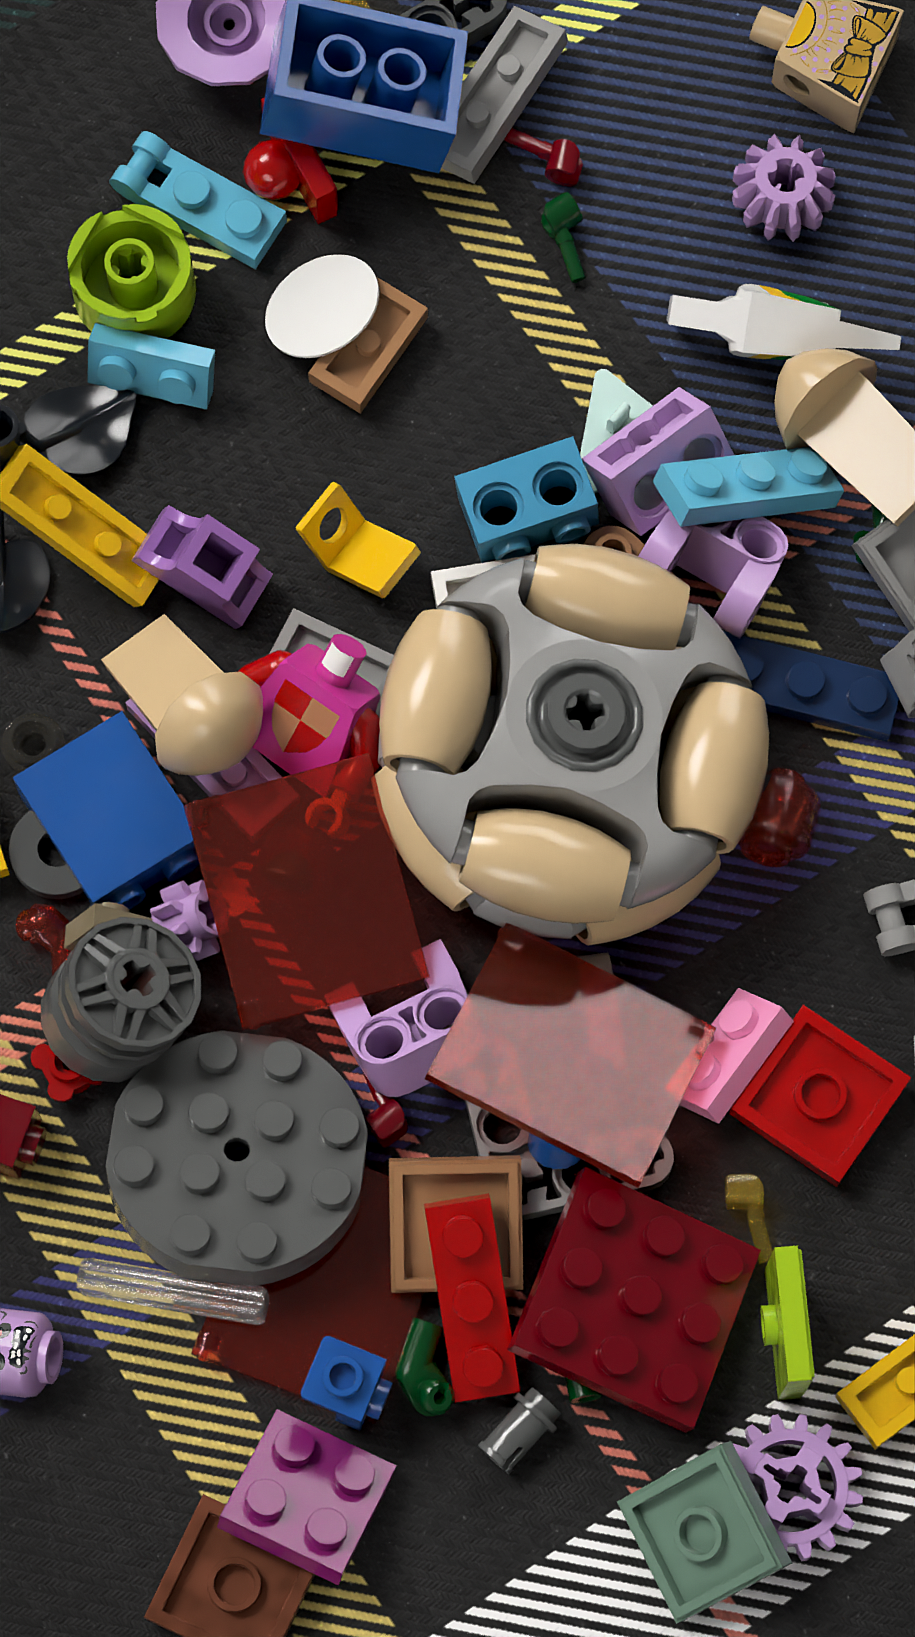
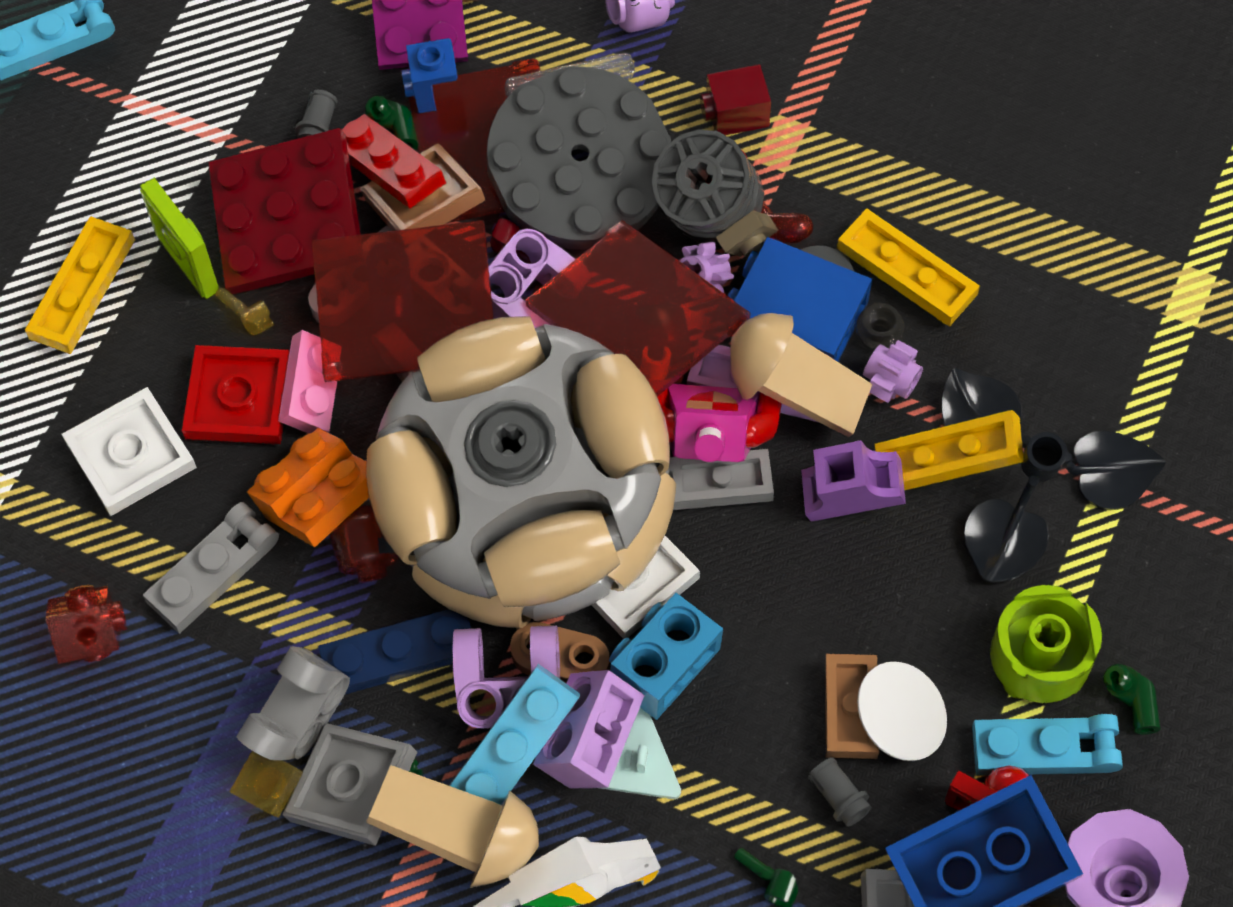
camera: 150 degrees right, 10 degrees down
medium azure plate [87,323,215,410] -> none
yellow bracket [296,482,421,598] -> none
sand green tile [617,1441,792,1624] -> none
lavender gear [733,1414,863,1561] -> none
none -> orange plate [247,428,369,547]
none -> dark grey pin [808,757,871,826]
none -> lavender gear [863,340,923,403]
none -> dark green arm [1103,664,1160,734]

